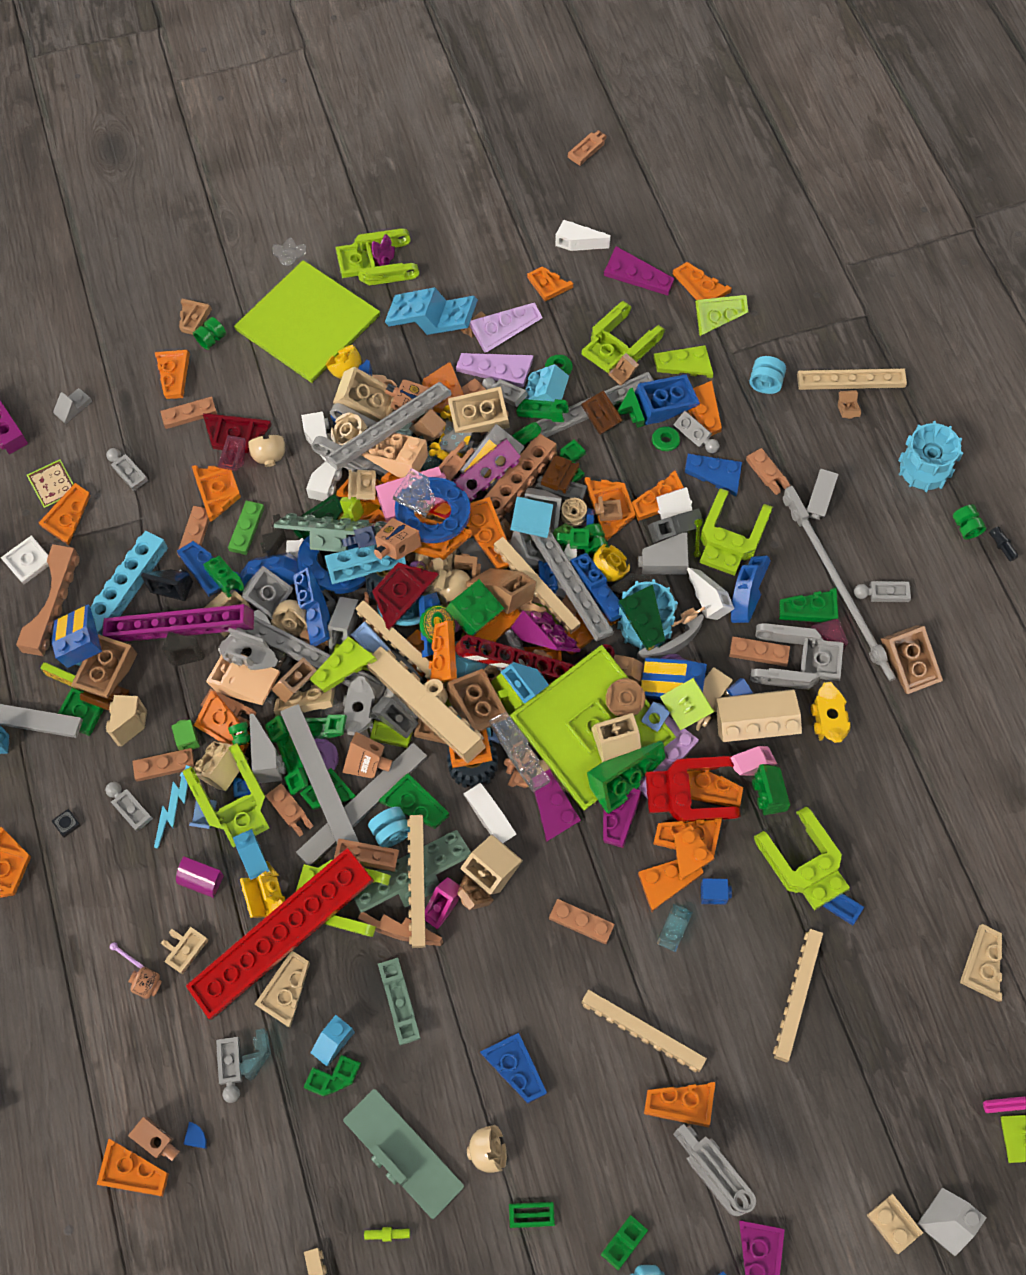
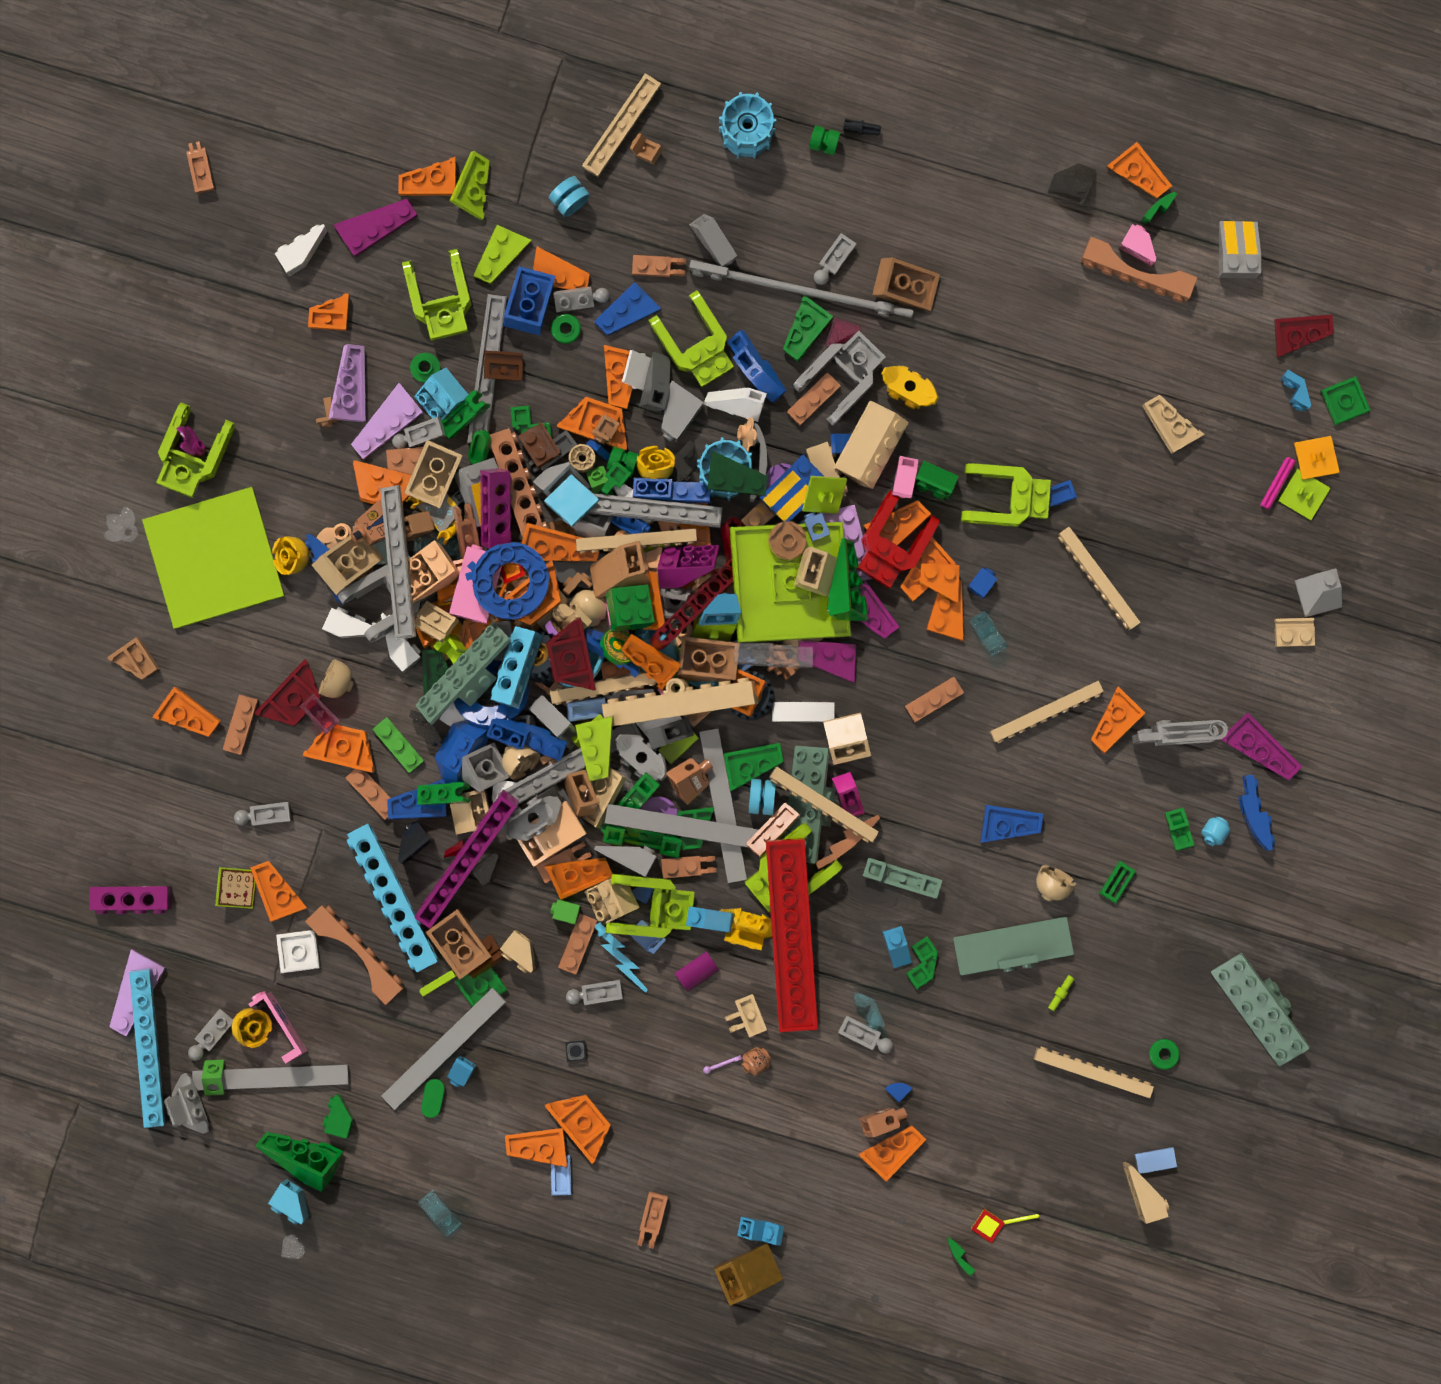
camera: 60 degrees left, 20 degrees up
blue slope [52,604,102,668] -> none
light grey slope [53,388,92,424] -> none
green wheel [193,317,226,350] -> none
green wheel [228,722,251,746] -> none
tan wing [255,951,310,1028] -> none
tan cylinder [331,412,368,446] -> none
dark blue plate [342,525,376,549] -> none
nougat torso [374,518,422,560] -> none
dark azure bracket [385,287,478,335] -> none
clear plate [393,468,436,517] -> none
medium nougat wing [457,873,494,910] -> none
medium nougat bracket [609,353,639,385] -> none
green slope [618,388,645,428] -> none
clear neon green hinge [693,519,702,557] -> none

